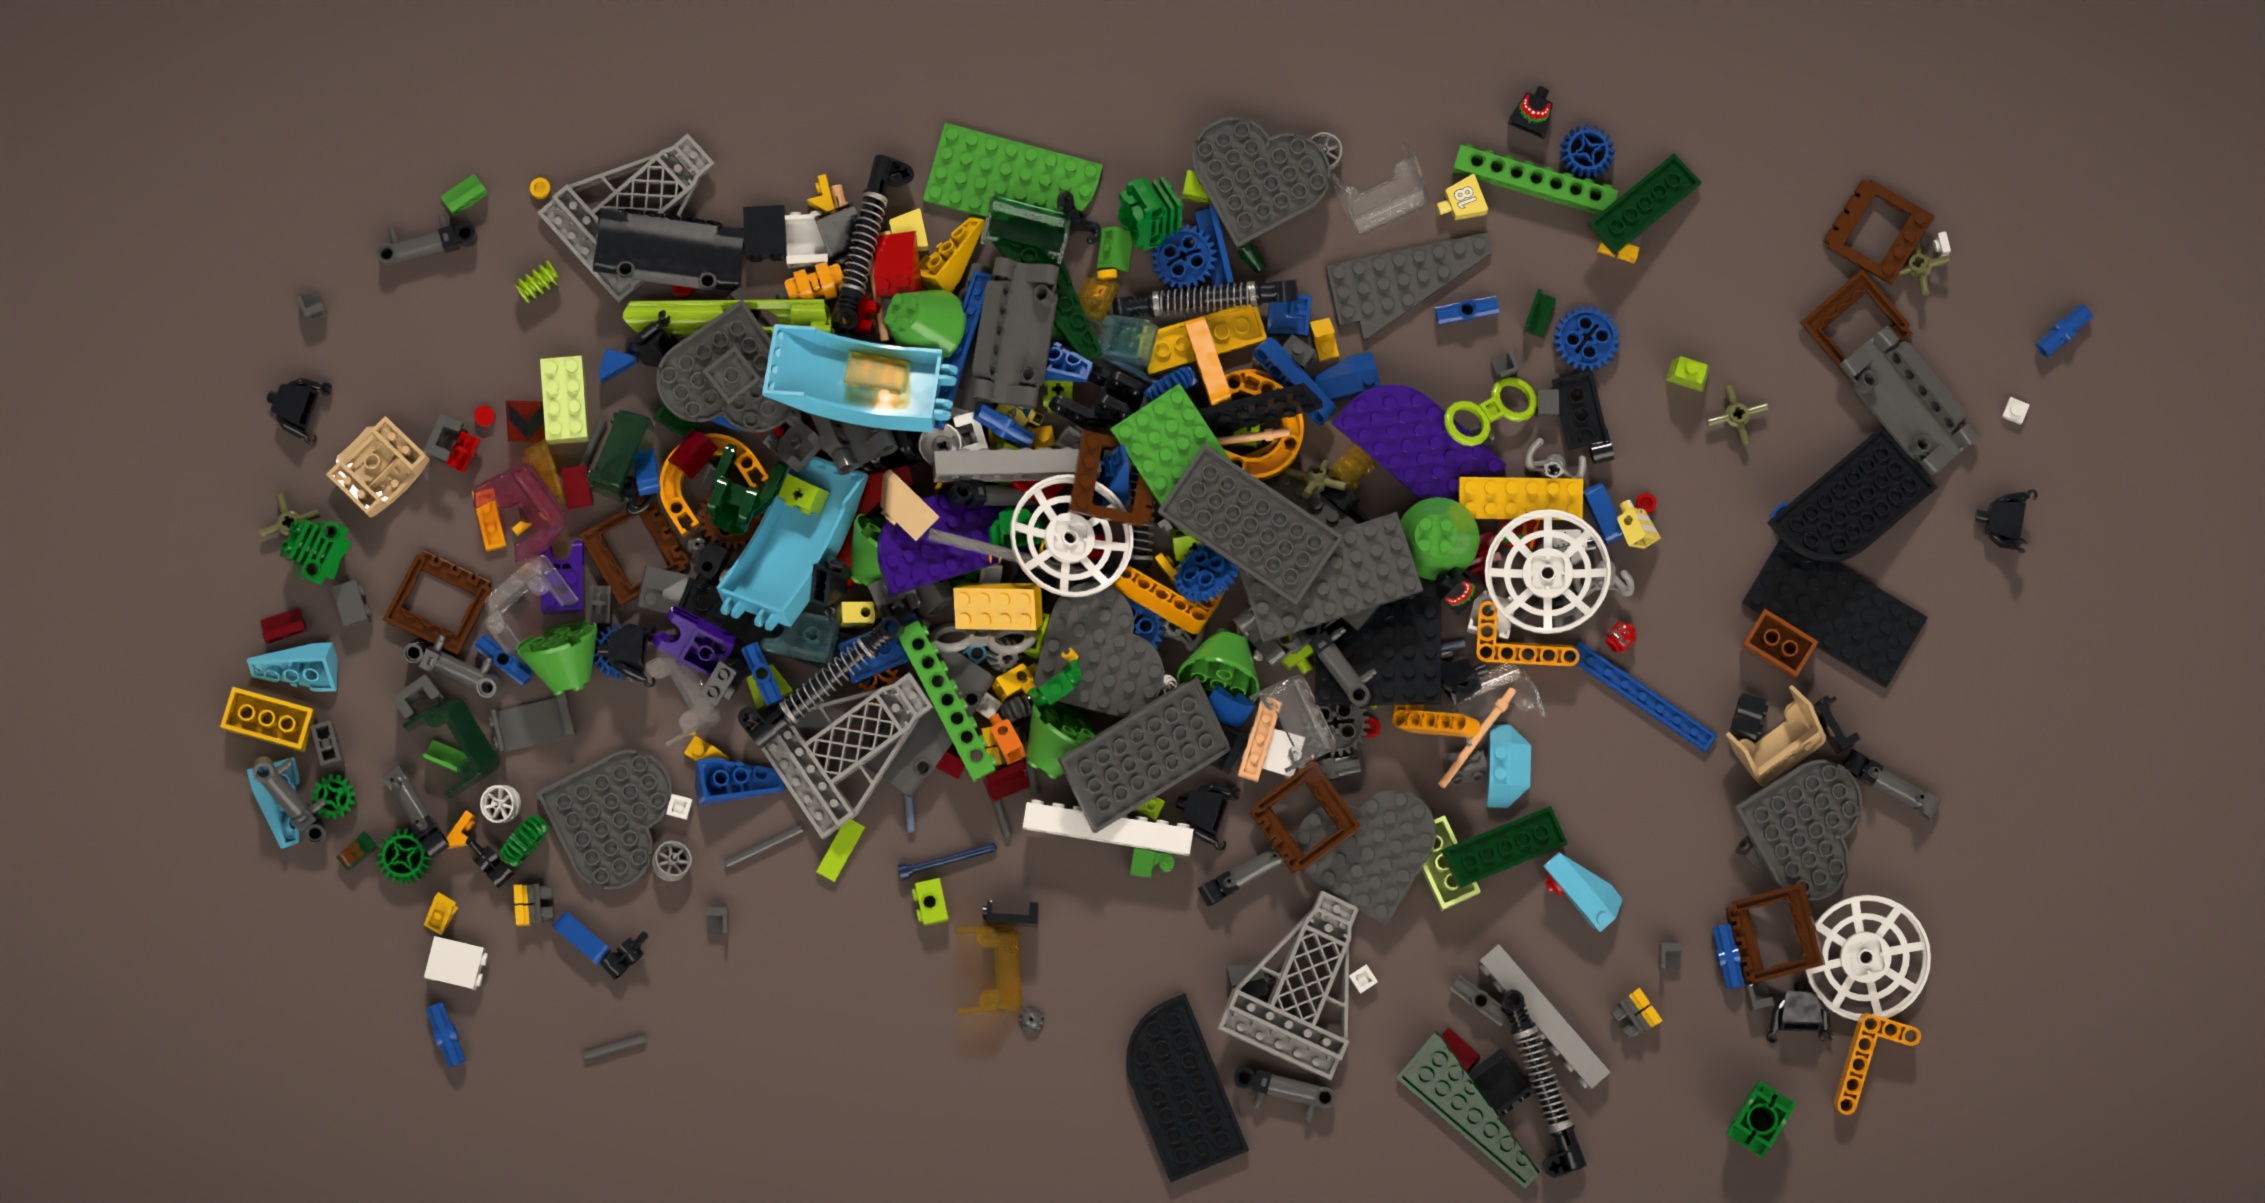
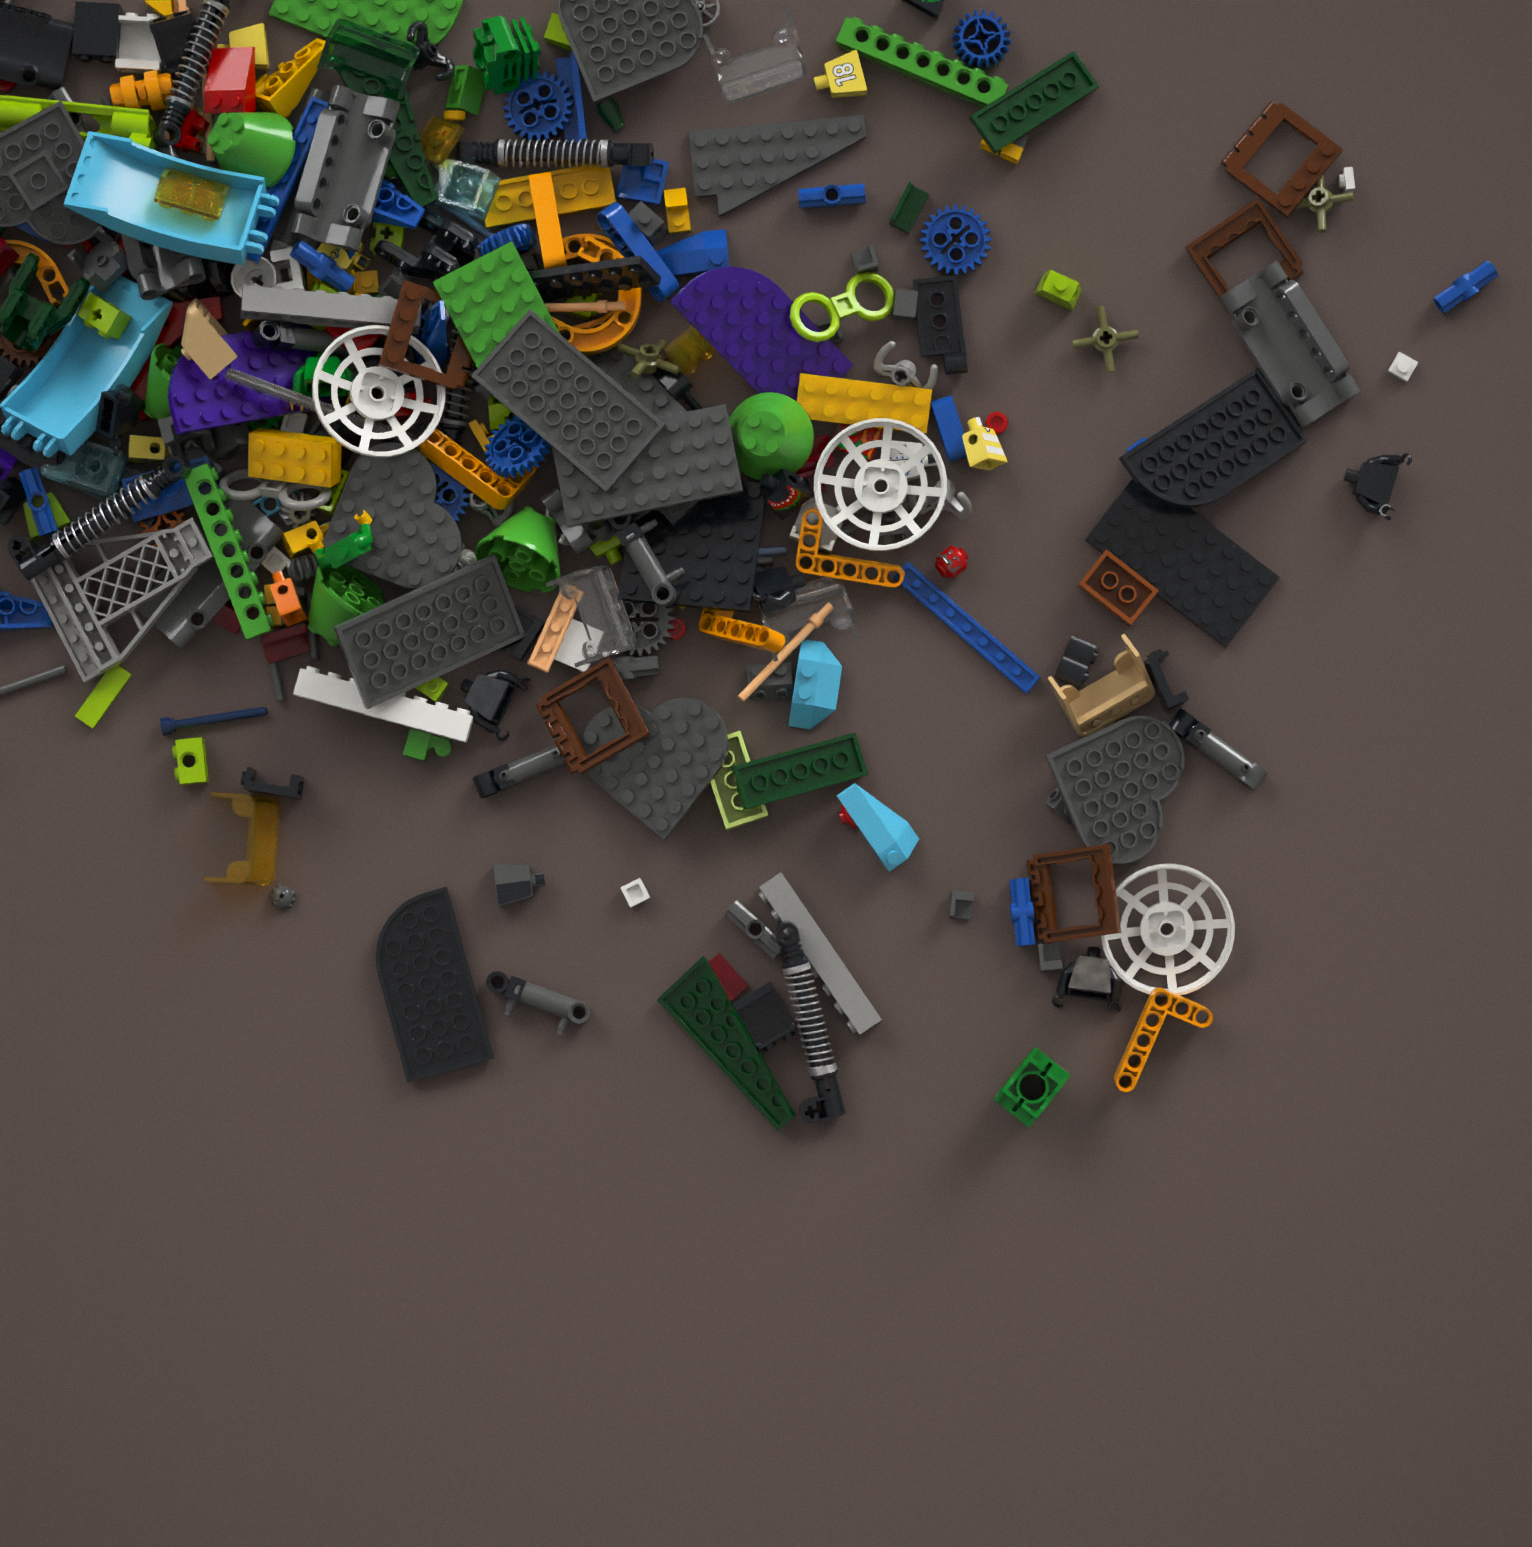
camera: 10 degrees right, 5 degrees up
sand blue bar [904,794,916,833] -> none
blue slope [1208,684,1256,728] -> none
light grey wing [1216,891,1359,1081] -> none
dark grey hips [1610,987,1662,1038] -> none

